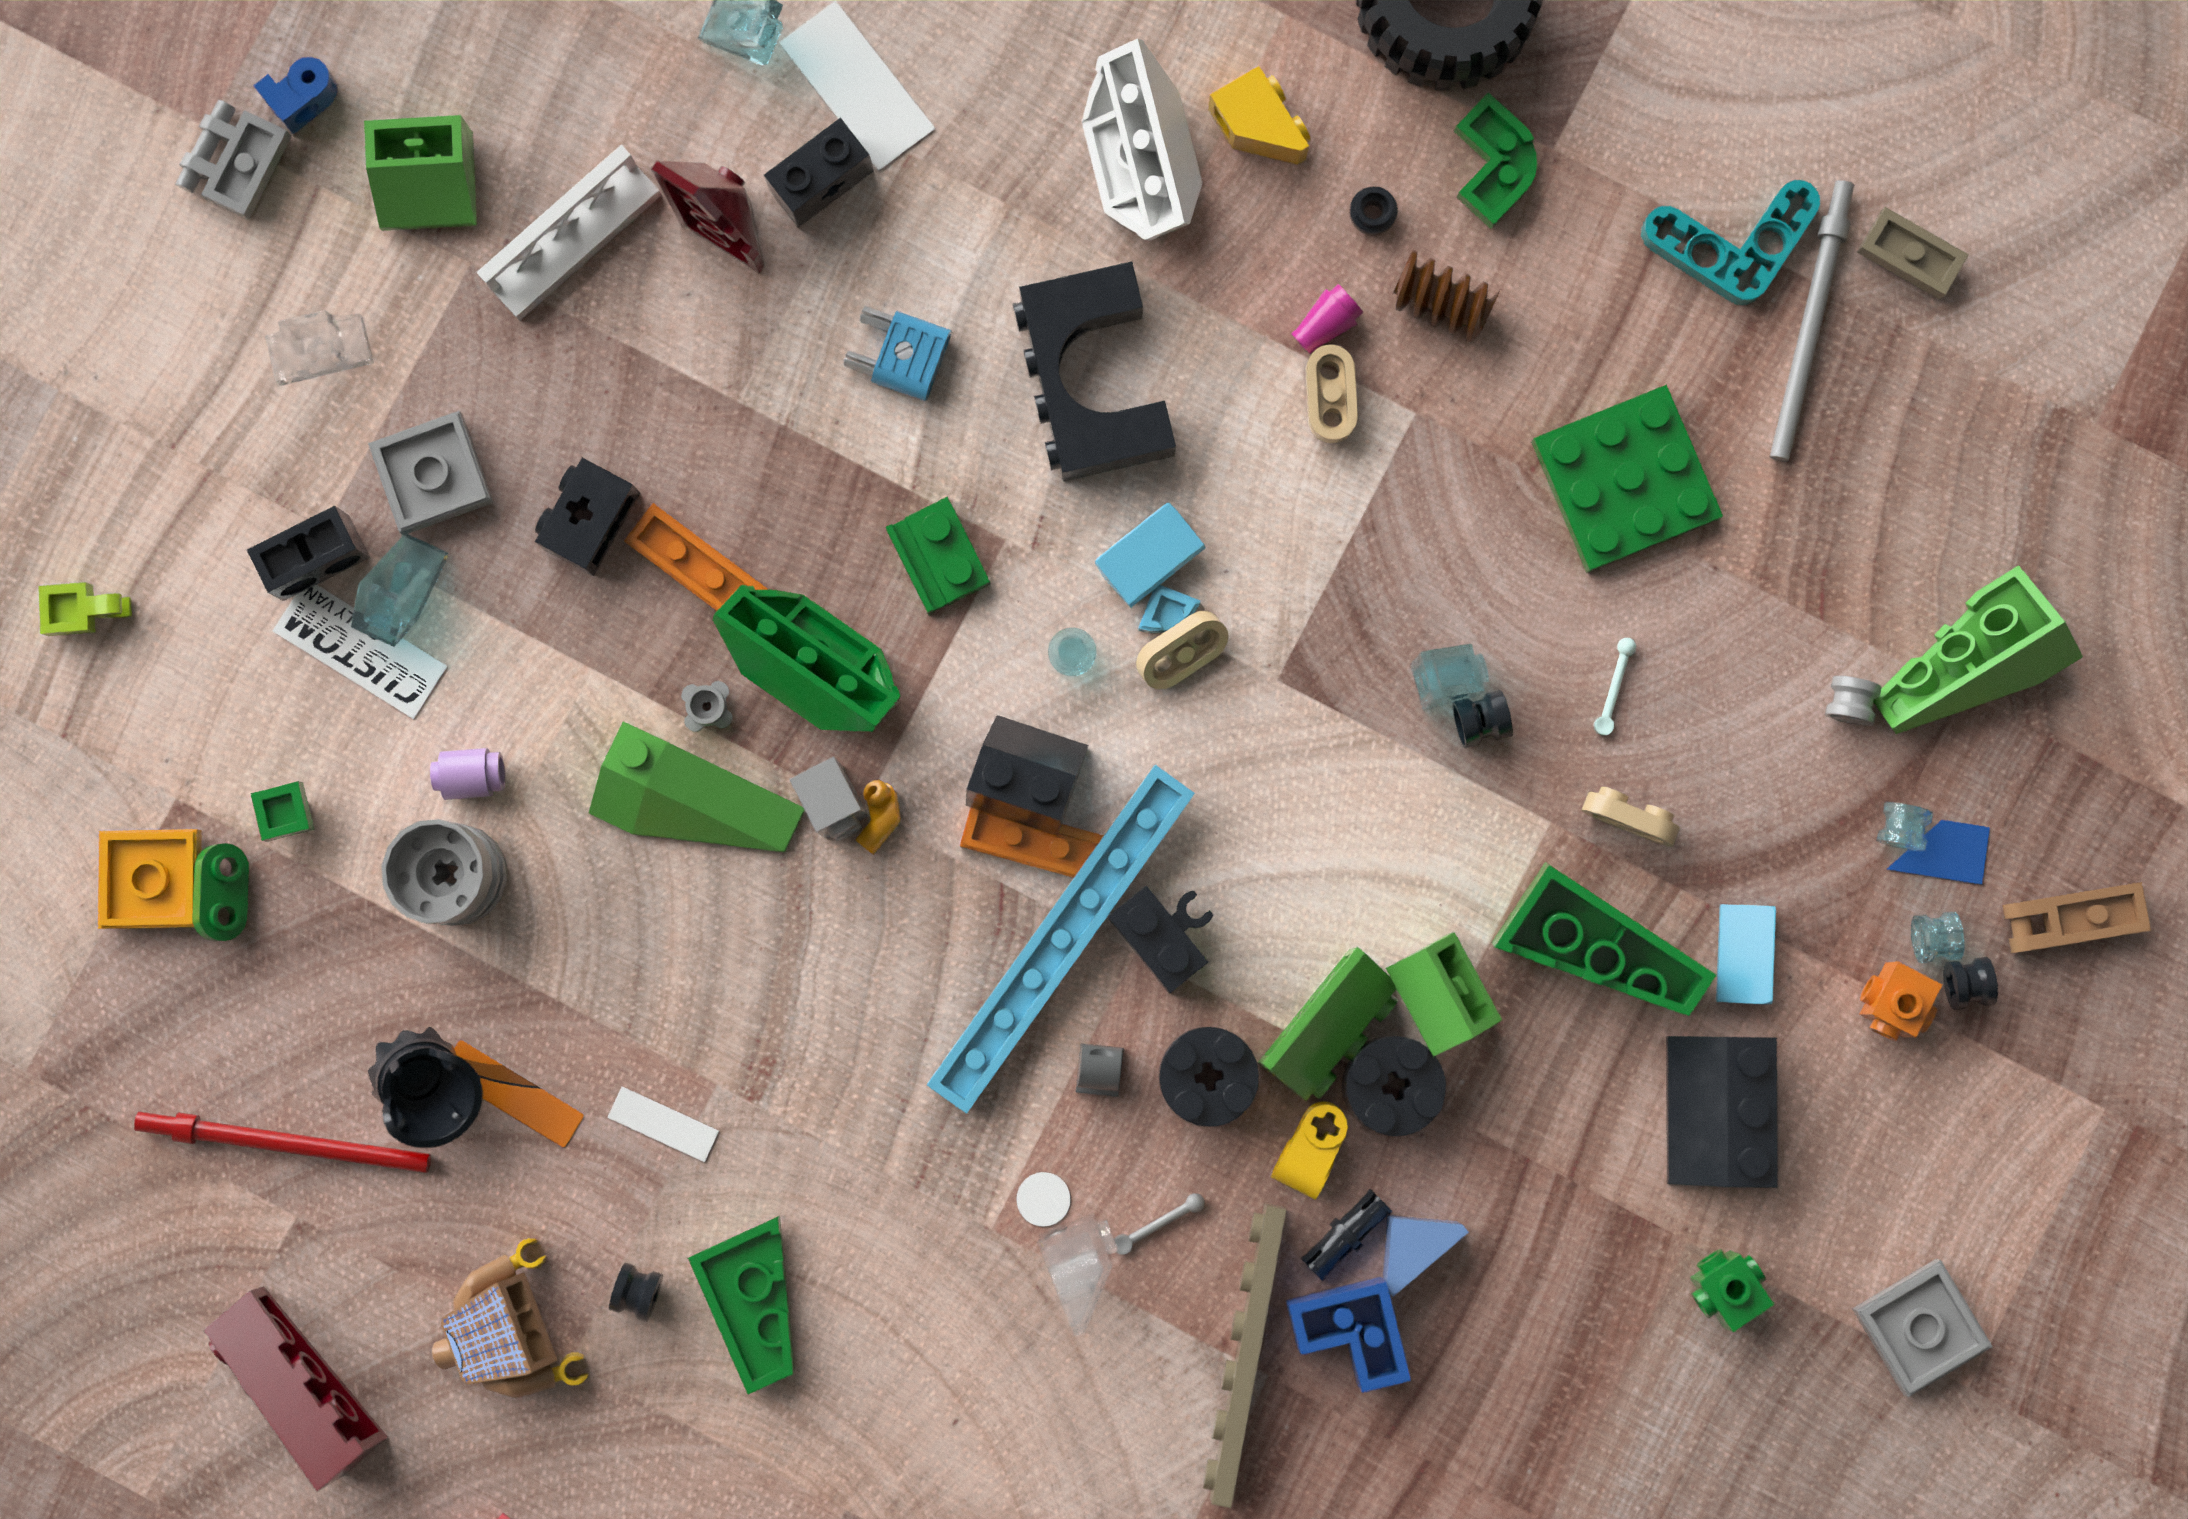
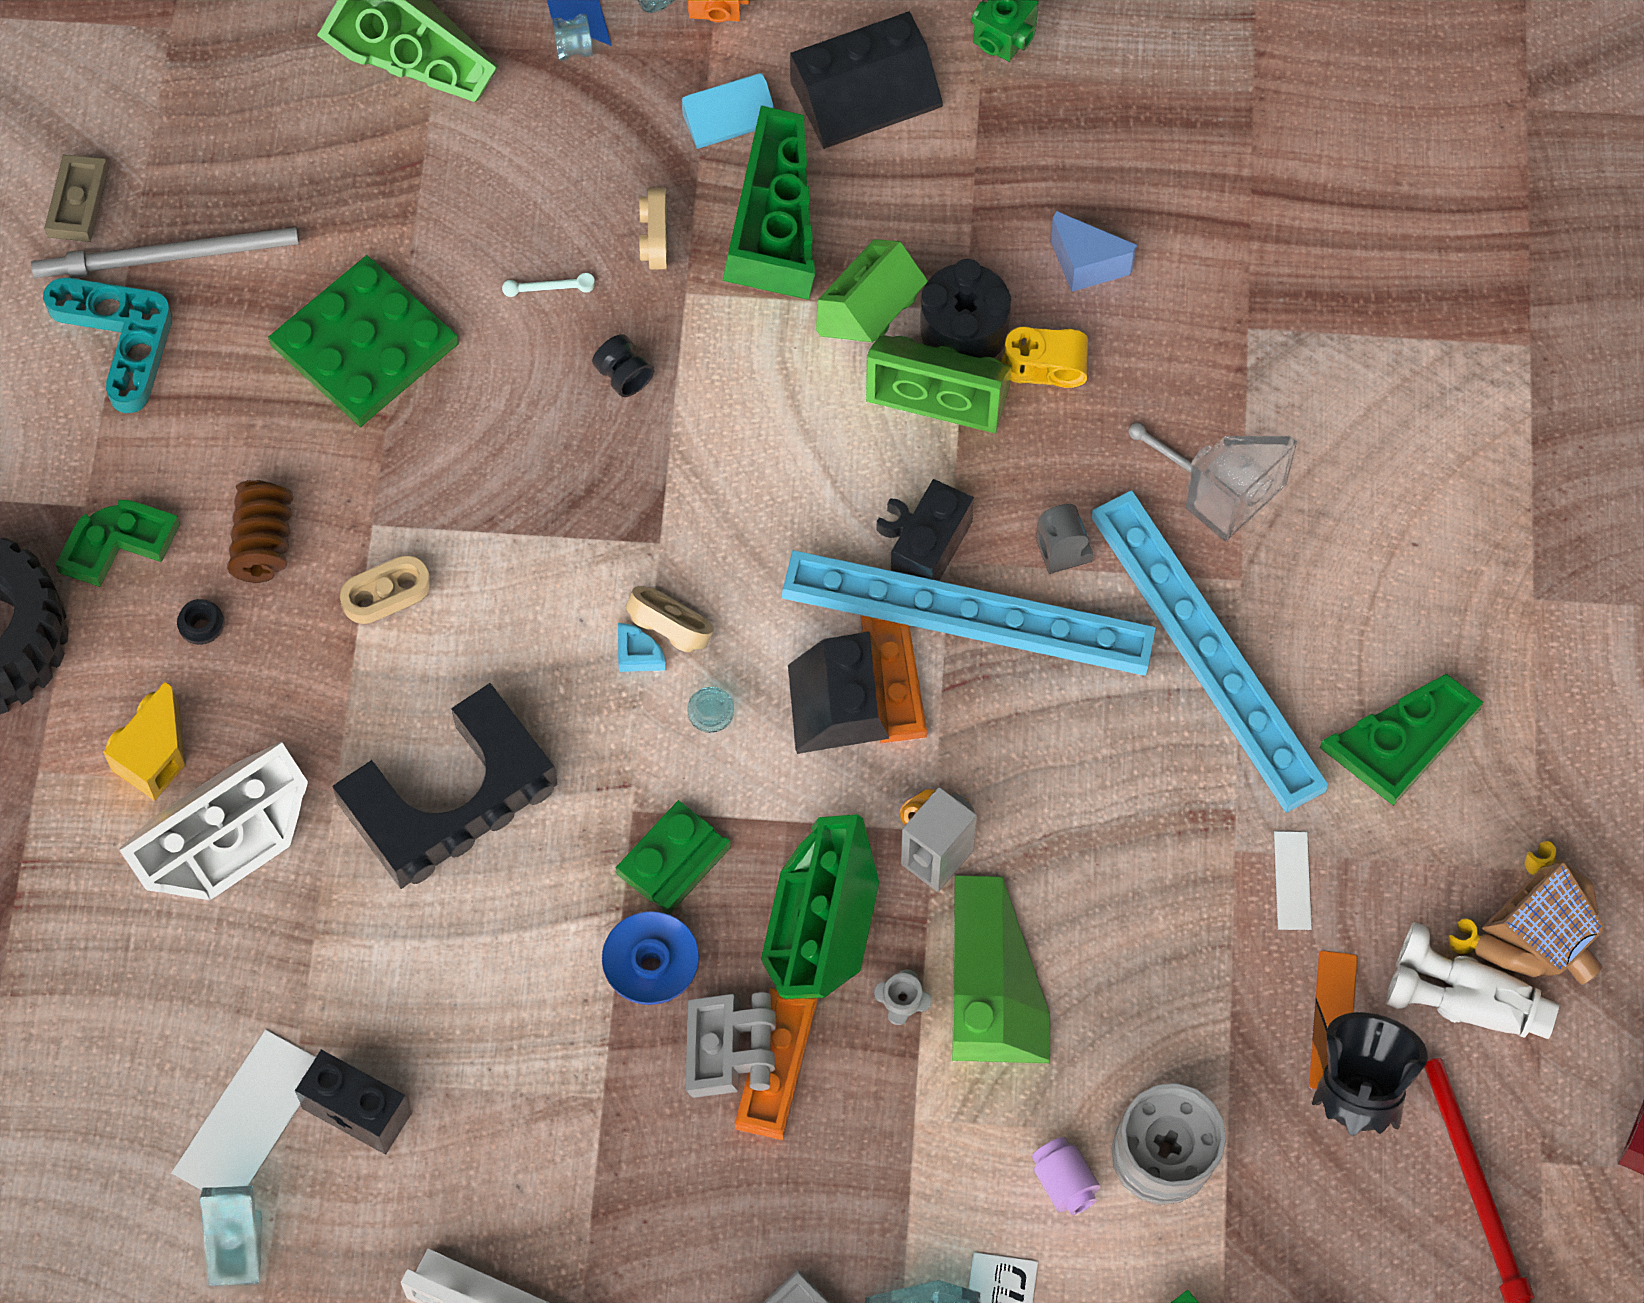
camera: 115 degrees left, 20 degrees down
black brick [535,457,640,576] -> none
black wheel [609,1262,663,1322] -> none
dark red wedge [651,161,764,273] -> none
dark azure piece [843,306,952,401] -> none
white sticker [1017,1172,1070,1227] -> none
medium azure slope [1095,502,1206,608] -> none
black brick [1158,1027,1259,1127] -> none
dark tan plate [1203,1203,1286,1508] -> none
blue brick [1285,1277,1411,1393] -> none
dark pink cone [1291,284,1364,355] -> none
black pin [1300,1189,1393,1281] -> none
clear light blue slope [1410,644,1489,711] -> none
light grey wheel [1825,676,1882,726] -> none
none -> blue dish [602,912,699,1005]
none -> light grey plate [685,992,776,1098]
none -> medium azure plate [1092,490,1328,813]
none -> white piece [1385,922,1560,1039]

